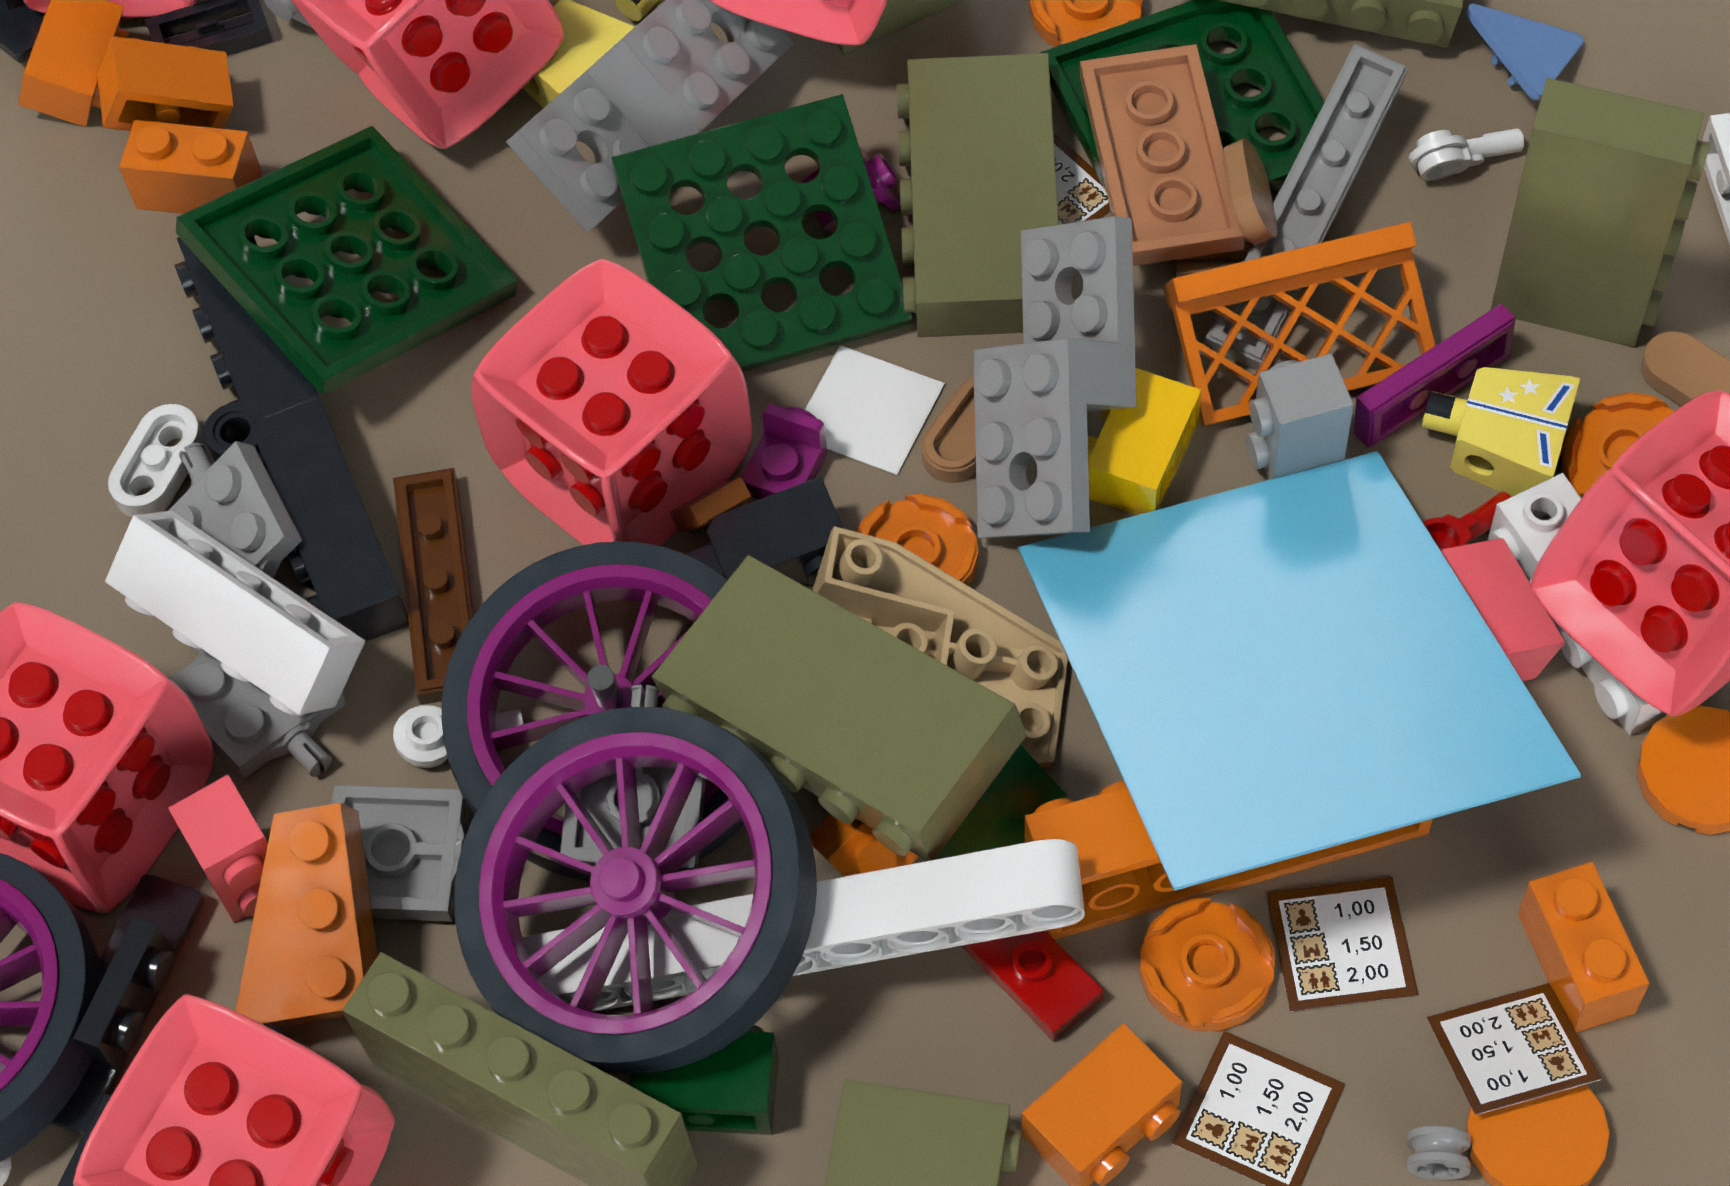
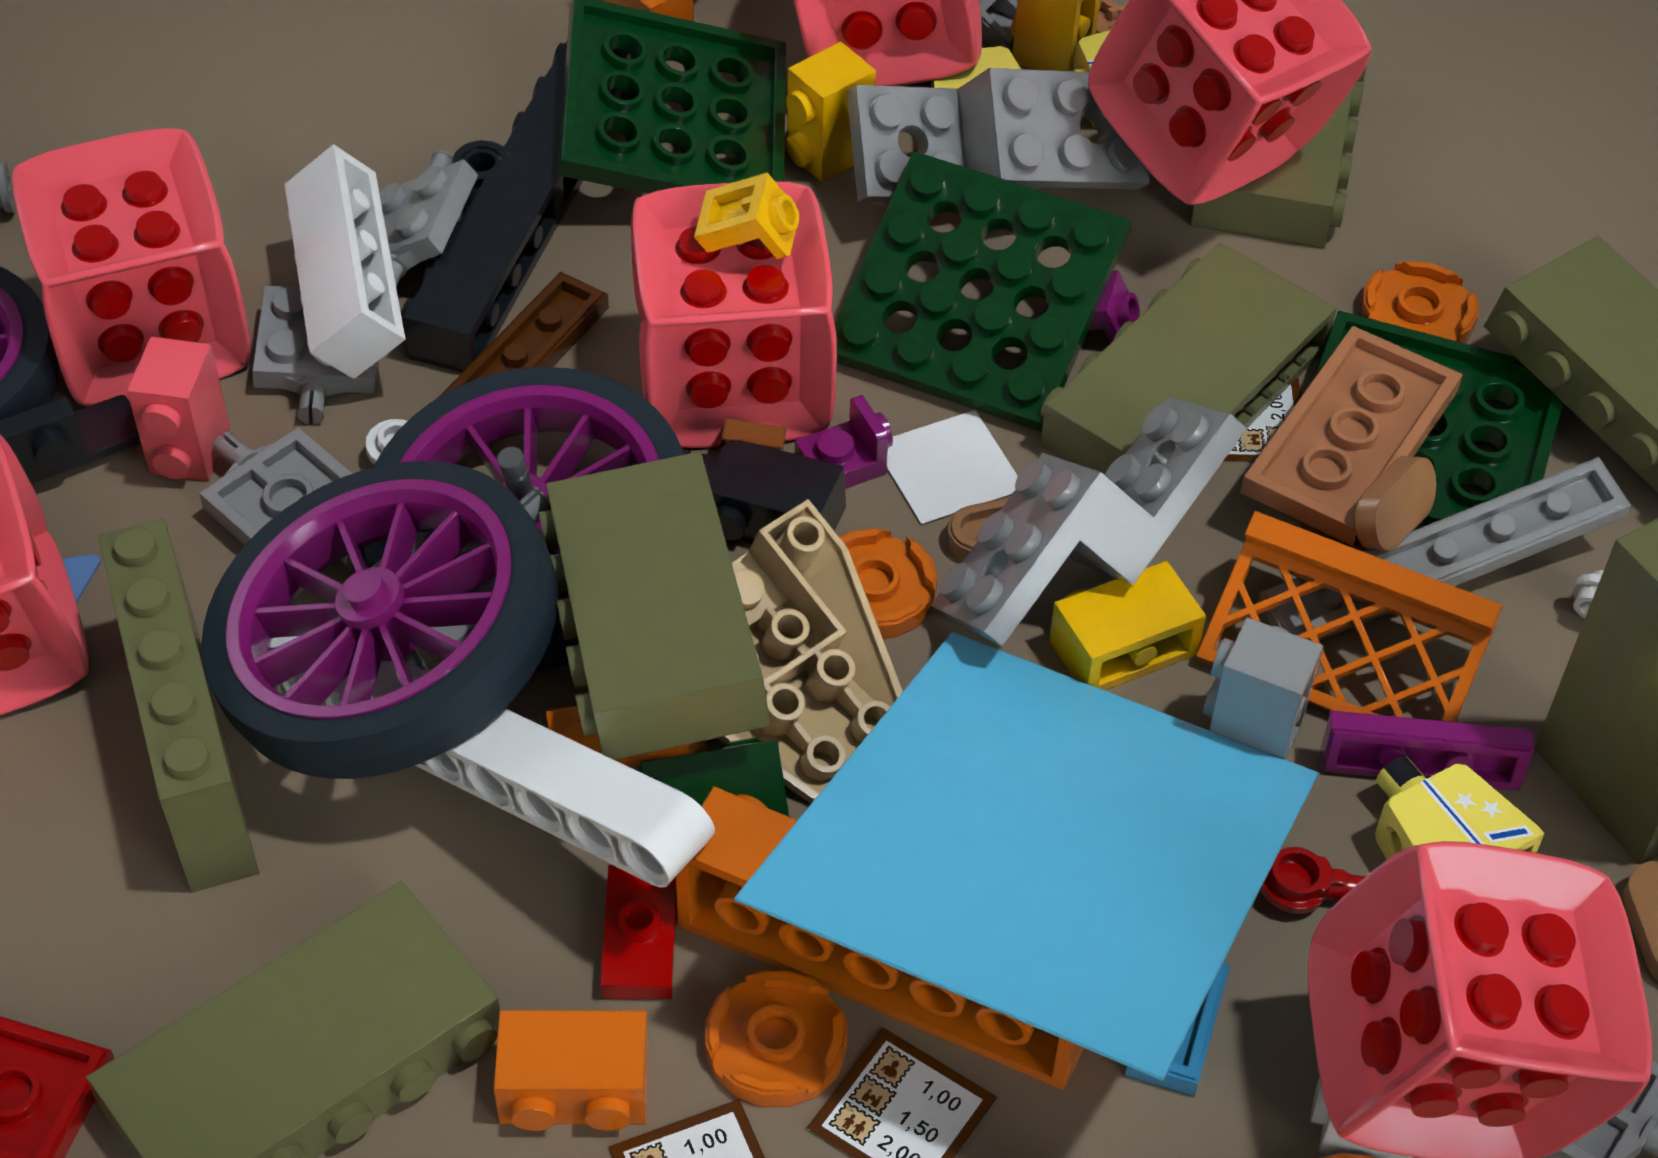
camera: 35 degrees right, 10 degrees down
white plate [108,404,204,517] -> none
orange wedge [236,803,378,1029] -> none
dark green brick [630,1025,779,1135] -> none
coral brick [1441,538,1565,681] -> none
none -> yellow bracket [694,172,799,259]
none -> yellow brick [786,41,876,183]

